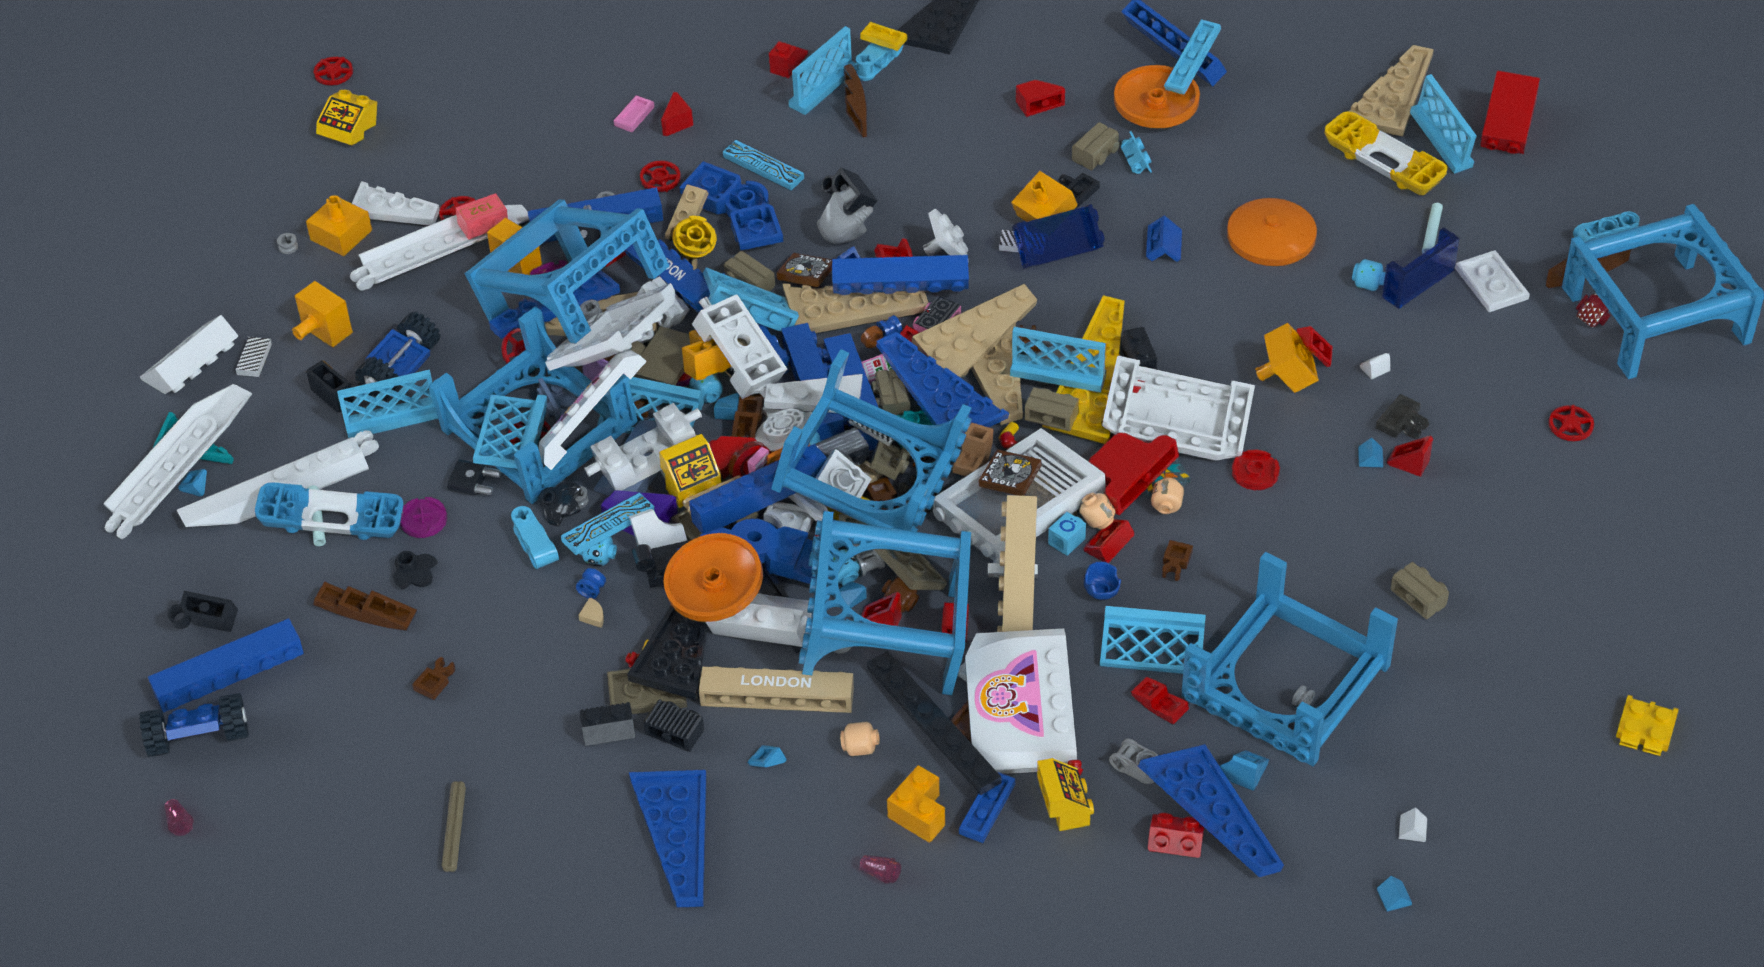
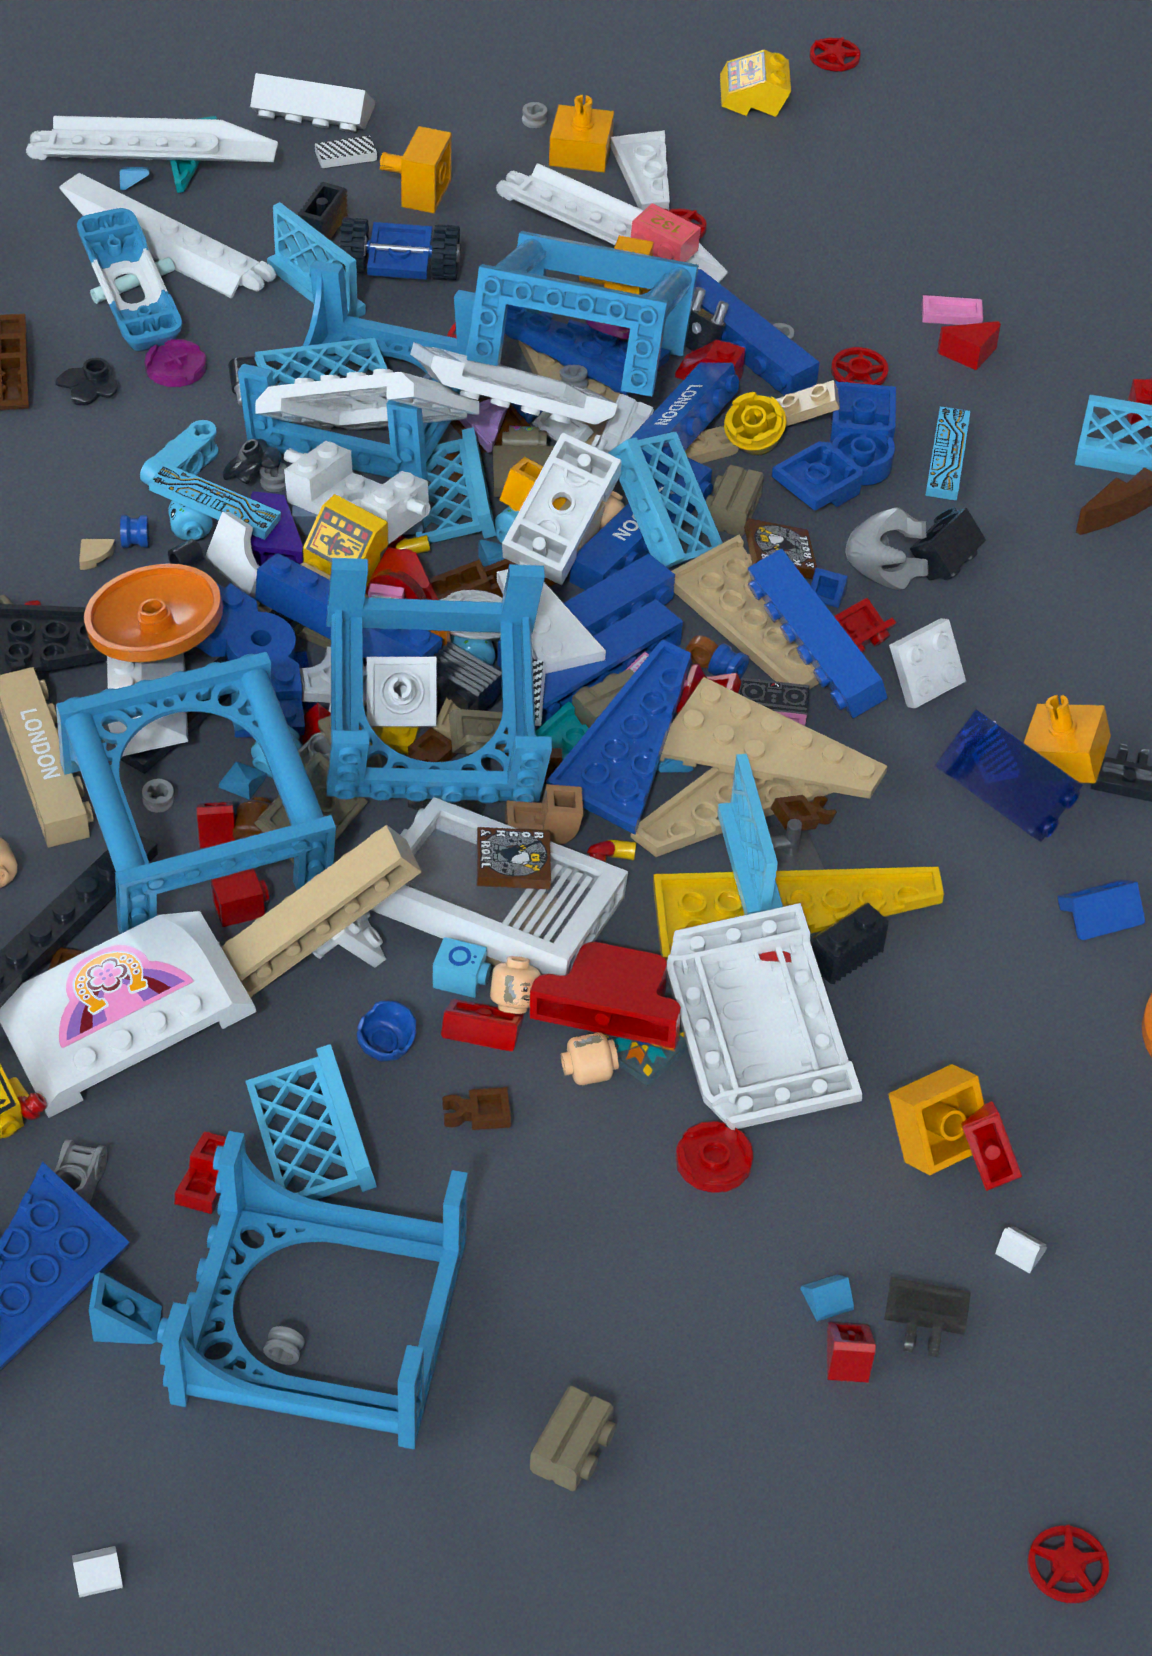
camera: 60 degrees right, 0 degrees up
dark tan brick [1025,387,1079,431] -> none

